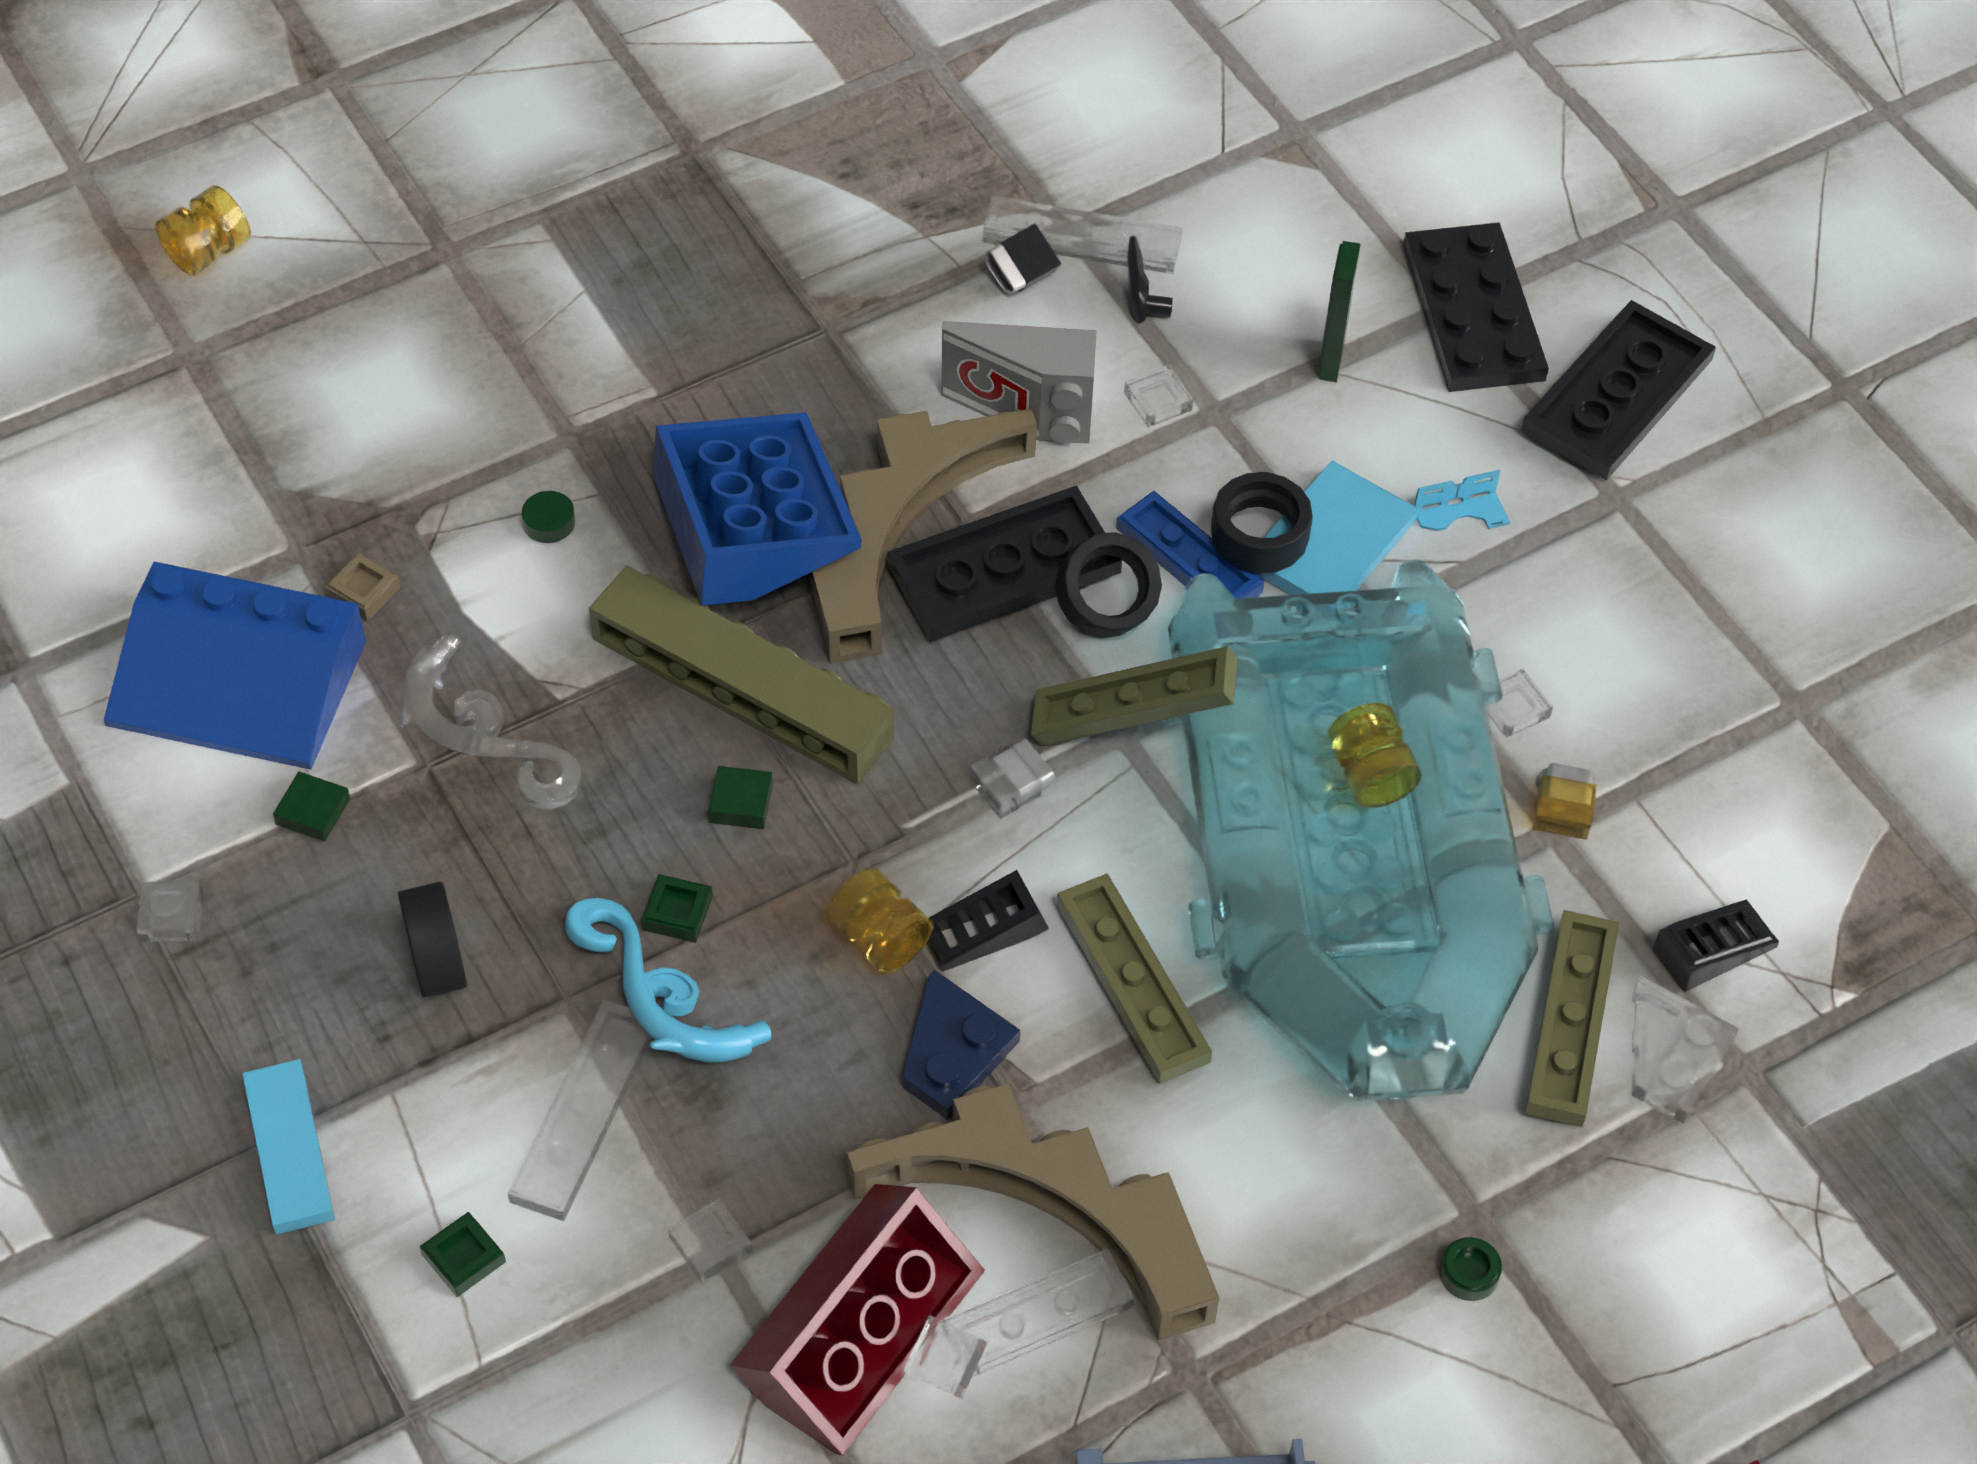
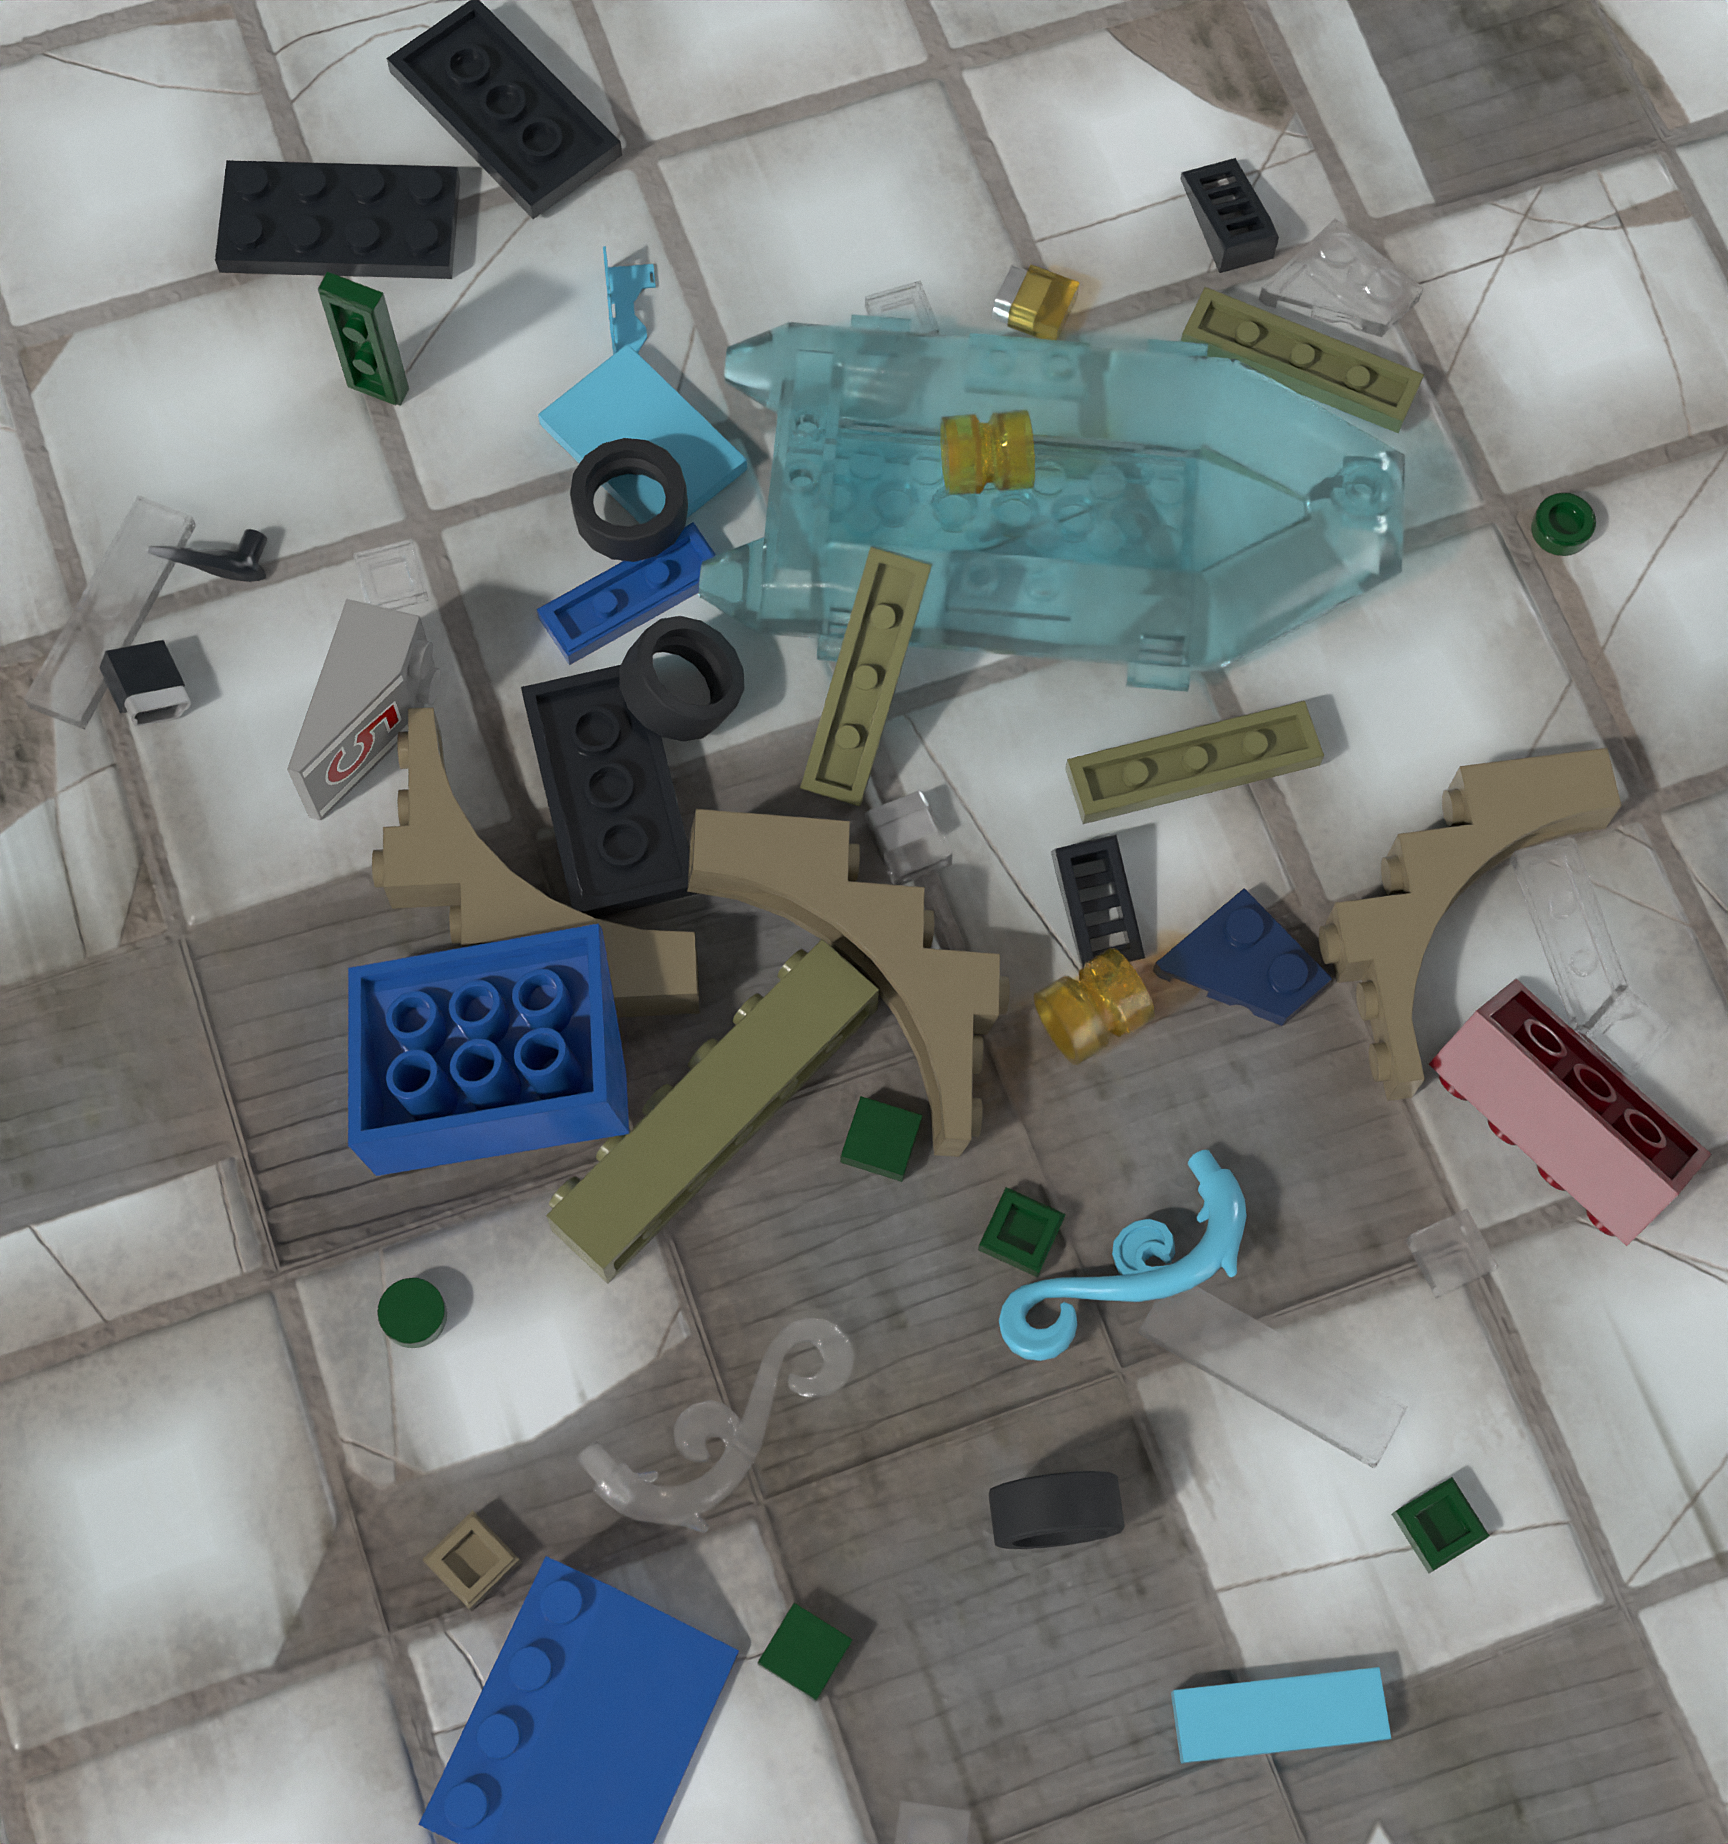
camera: 80 degrees left, 15 degrees up
none -> dark tan arch [687,809,1010,1157]

